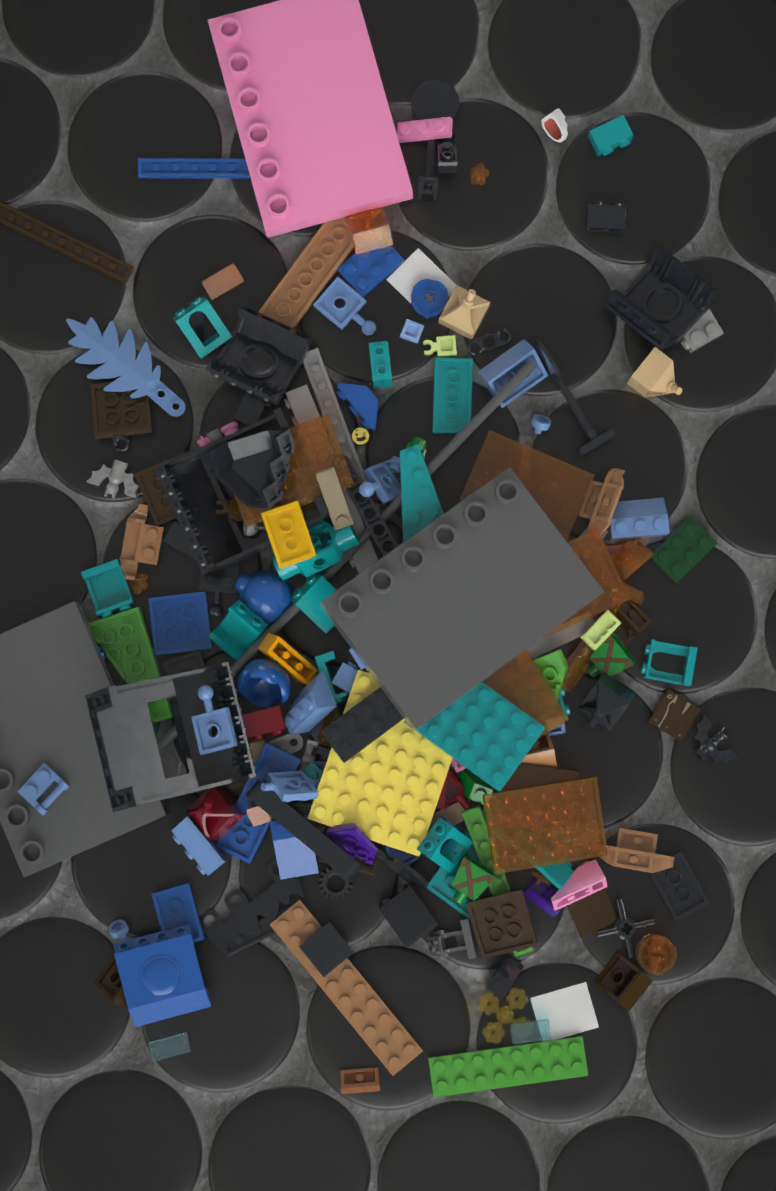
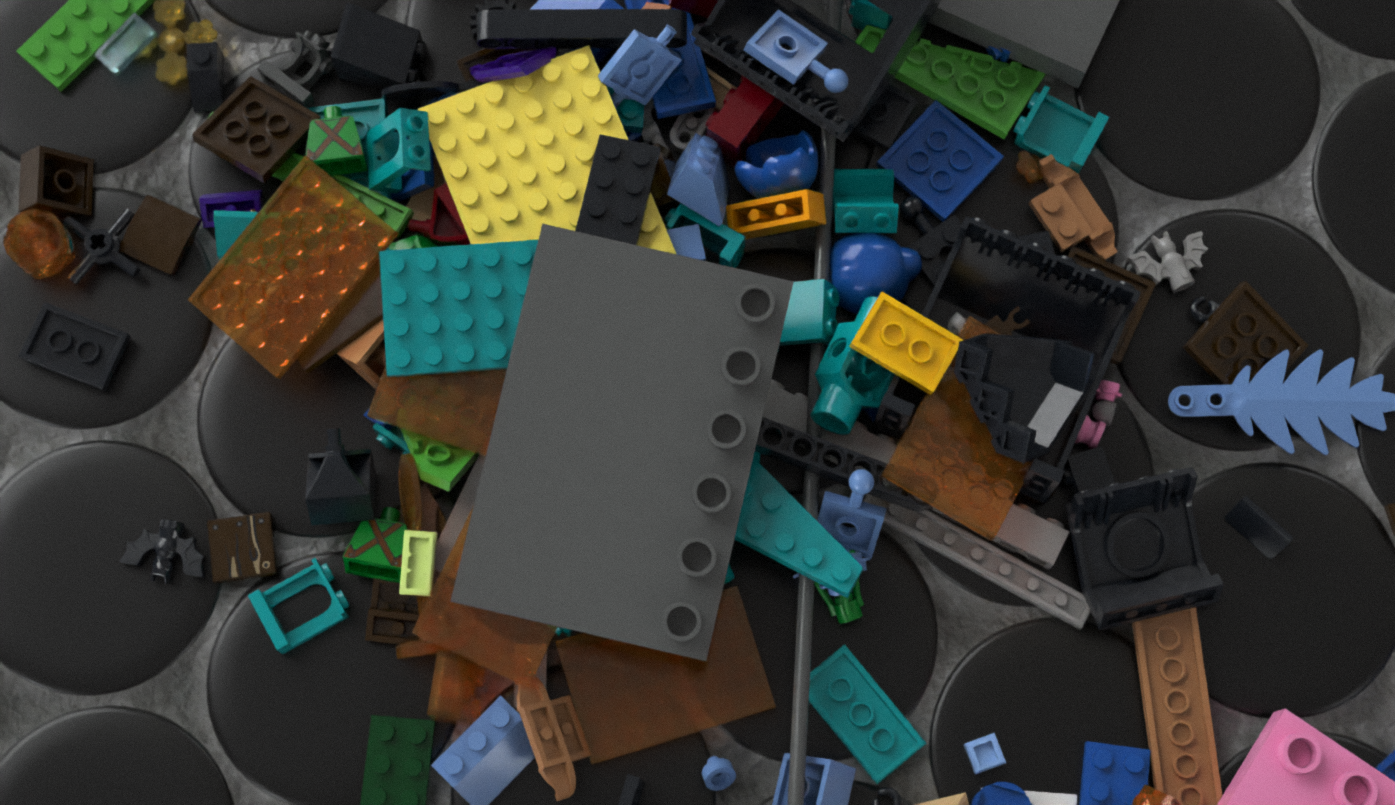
camera: 135 degrees right, 10 degrees down
teal panel [173,297,232,358] -> none
dark orange slope [201,263,244,301] -> none
medium blue plate [313,277,376,335] -> none
dark tan slope [315,466,353,530] -> none
blue slope [336,383,378,432] -> none
light yellow tile [351,427,370,446] -> none
teal panel [369,341,392,389] -> none
yellowish green plate [423,335,457,357] -> none
white sticker [530,982,599,1041] -> none
bright pink slope [551,859,608,911] -> none
medium nougat plate [596,828,674,873] -> none

